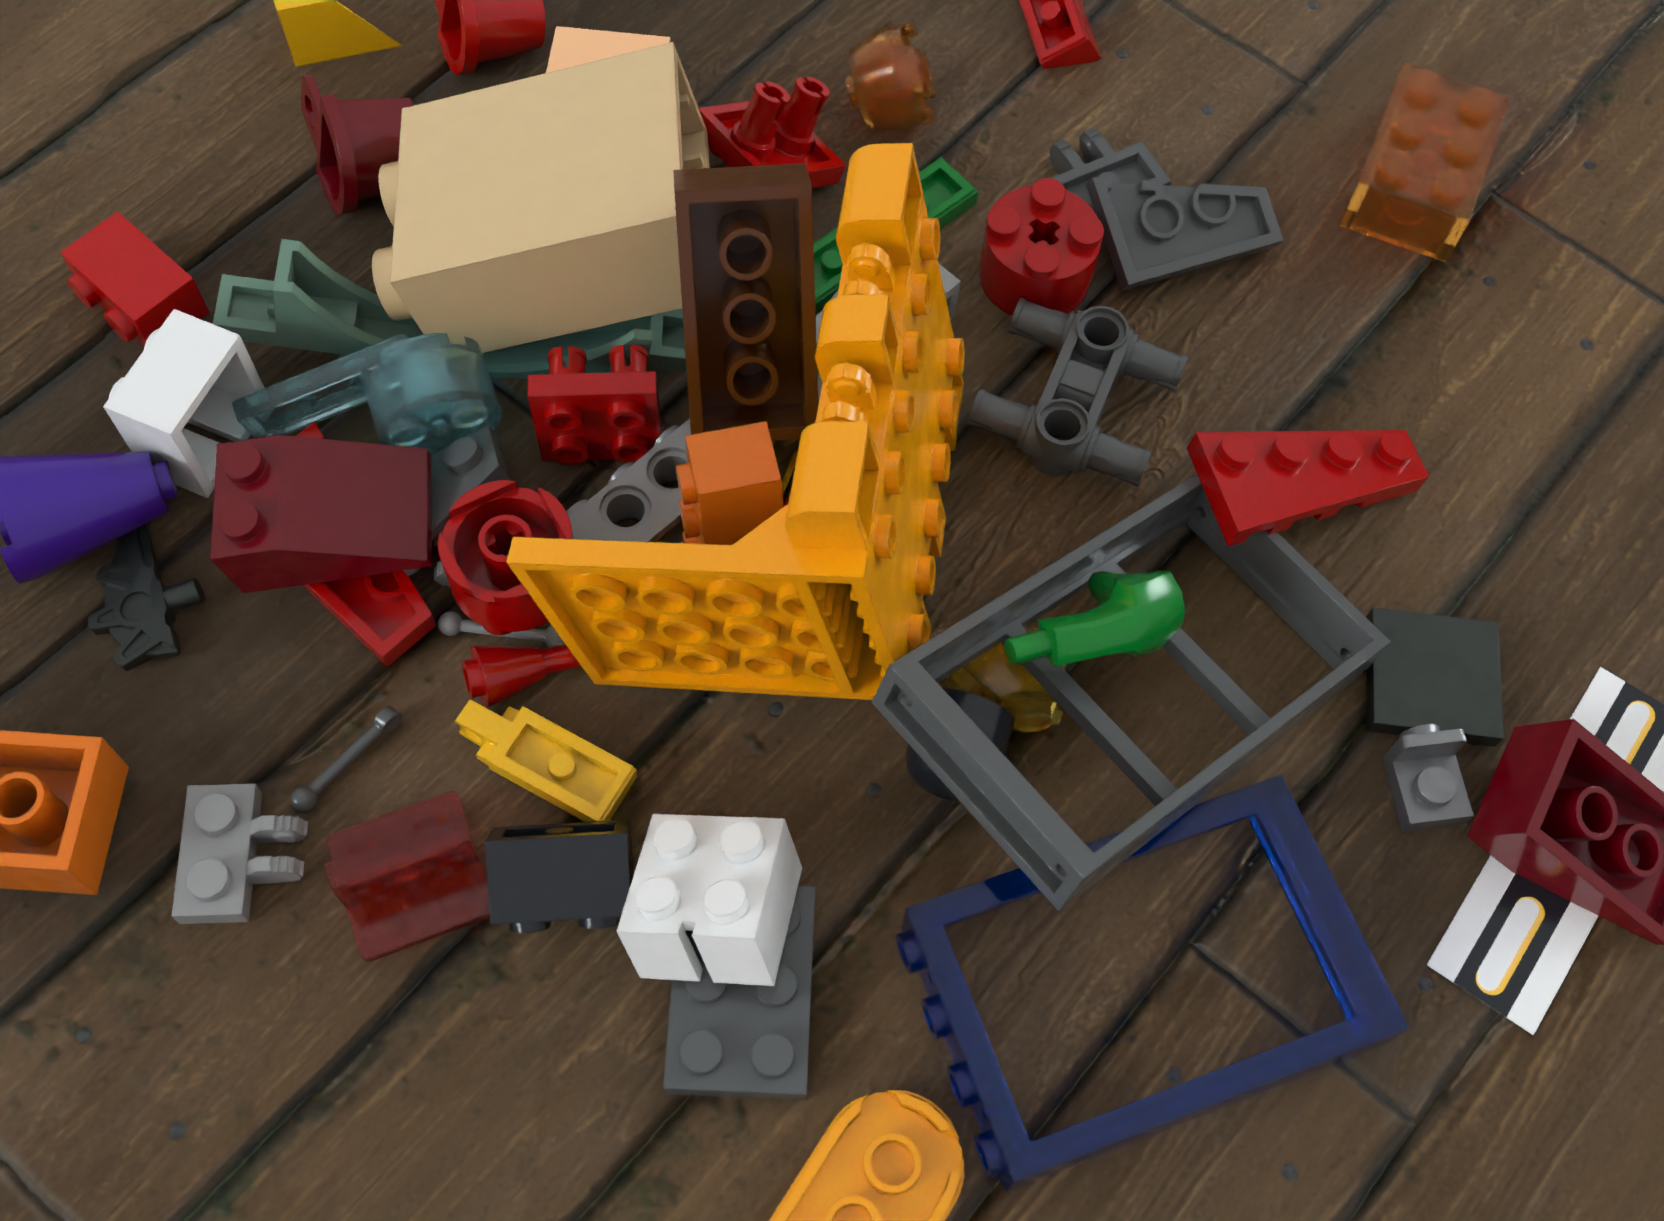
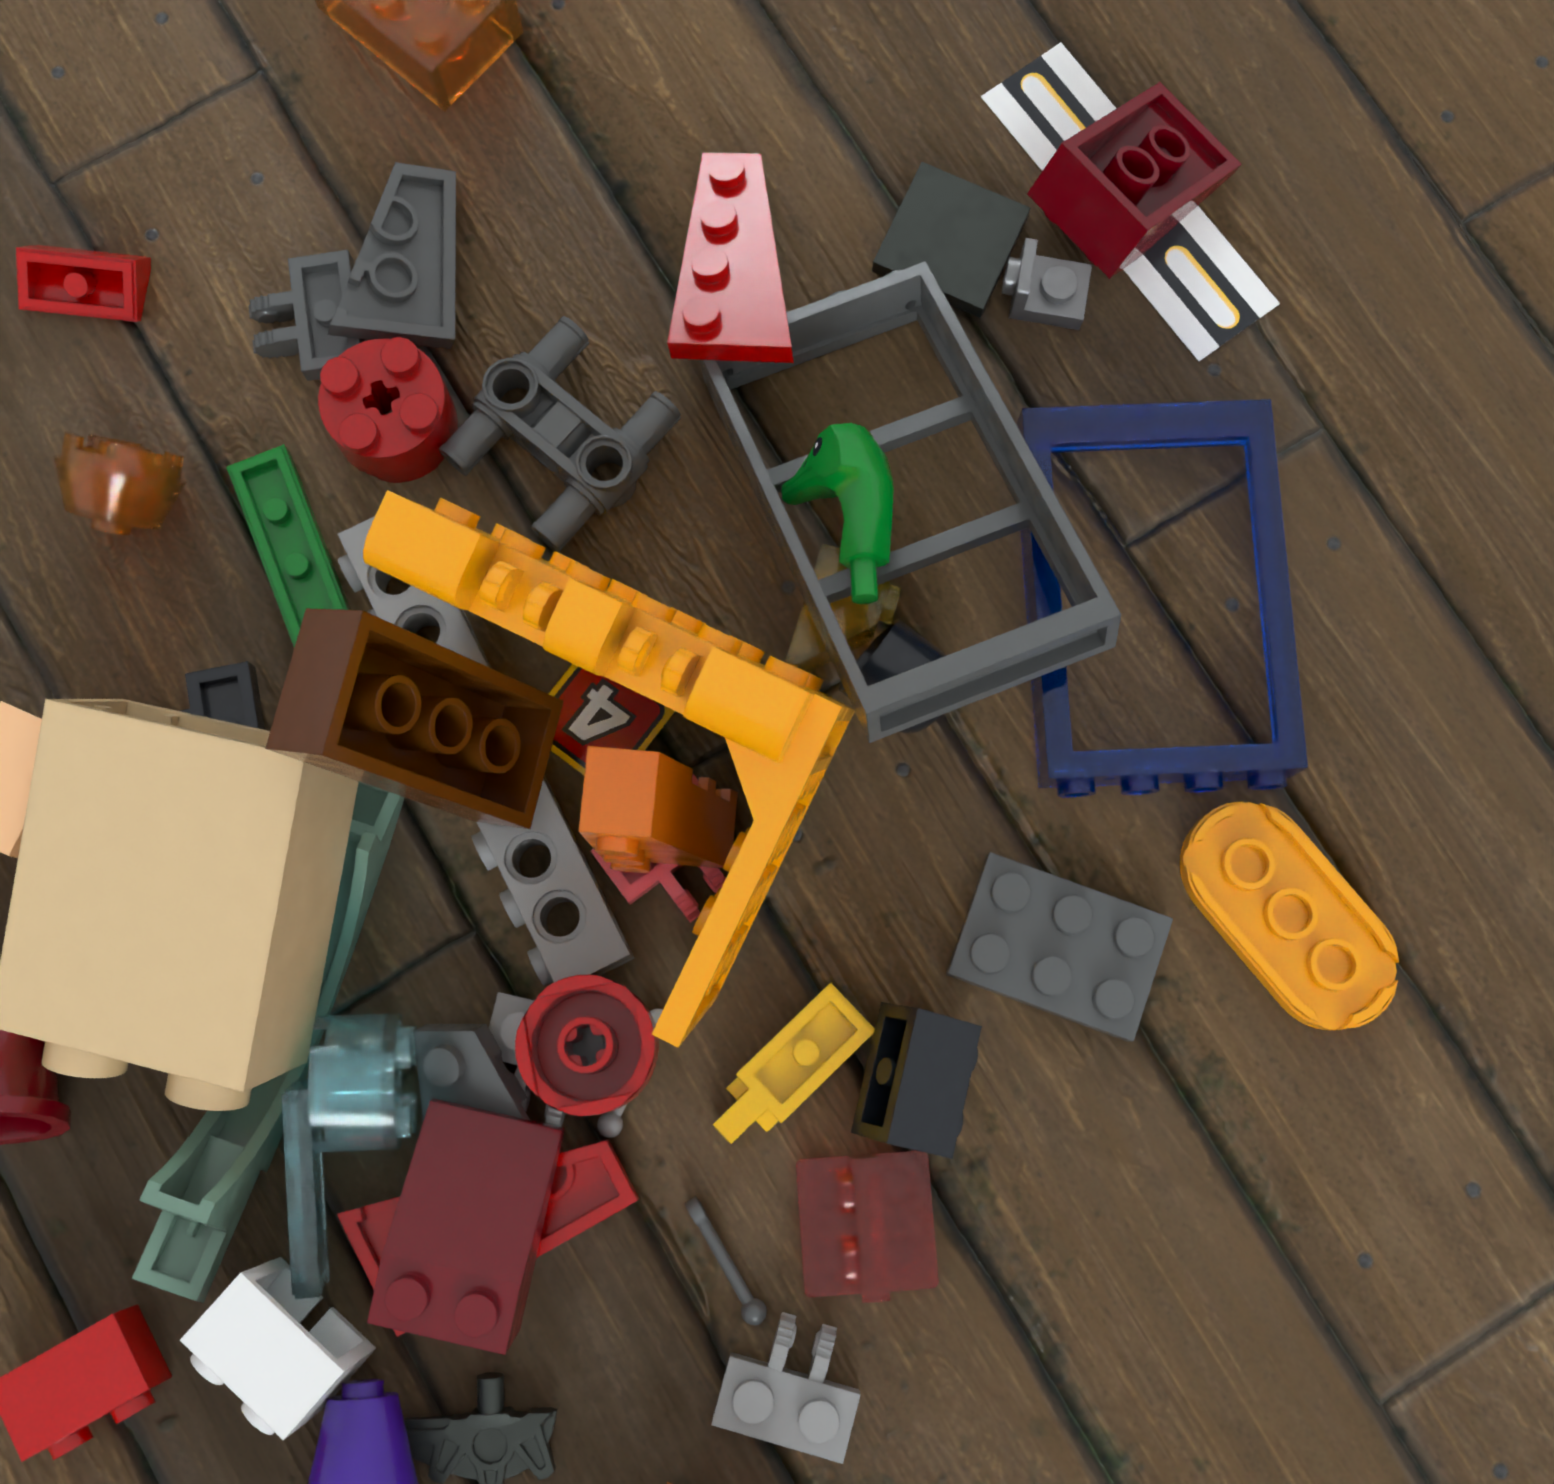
camera: 70 degrees left, 15 degrees up
red cone [462,644,582,708] -> none
red plate [527,344,662,465] -> none
white piece [616,814,802,986] -> none
red plate [699,76,846,188] -> none

